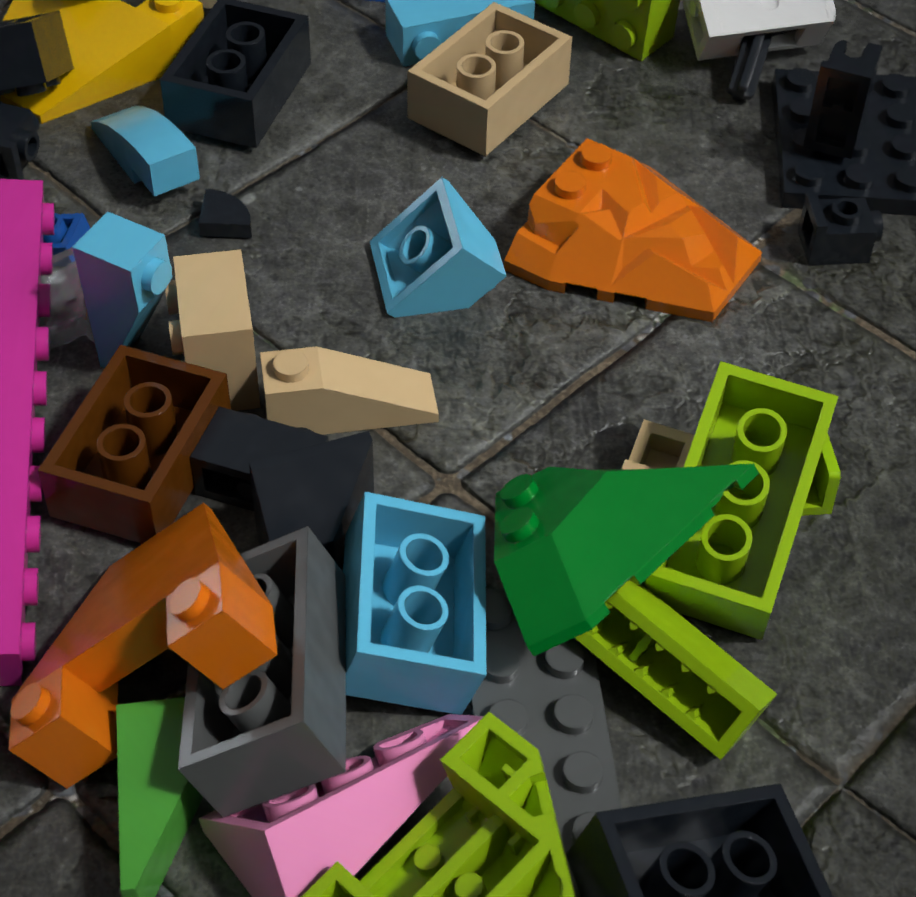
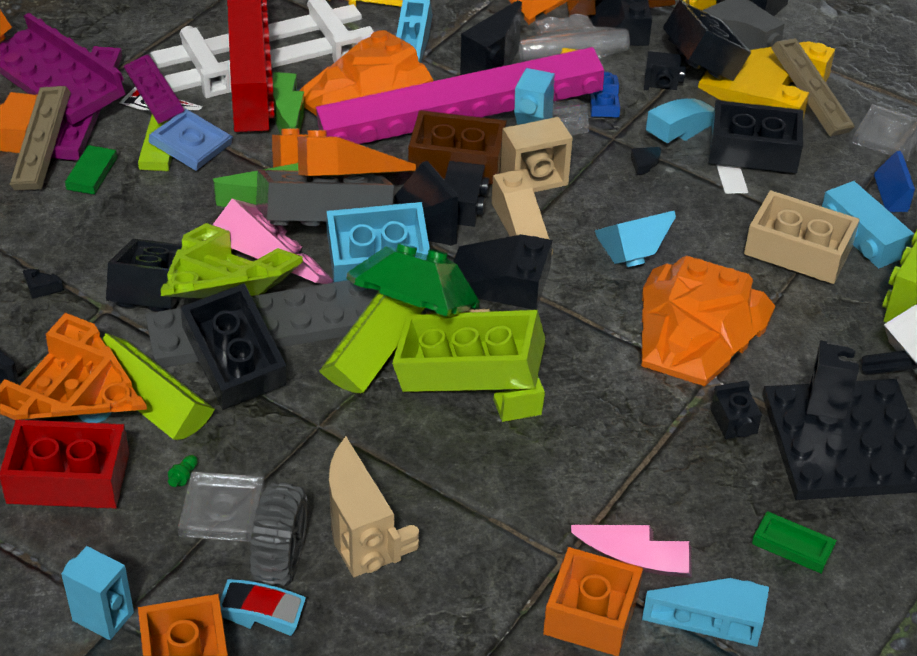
camera: 80 degrees right, 5 degrees down
none -> black slope [453,234,553,310]
none -> white sticker [716,164,748,194]

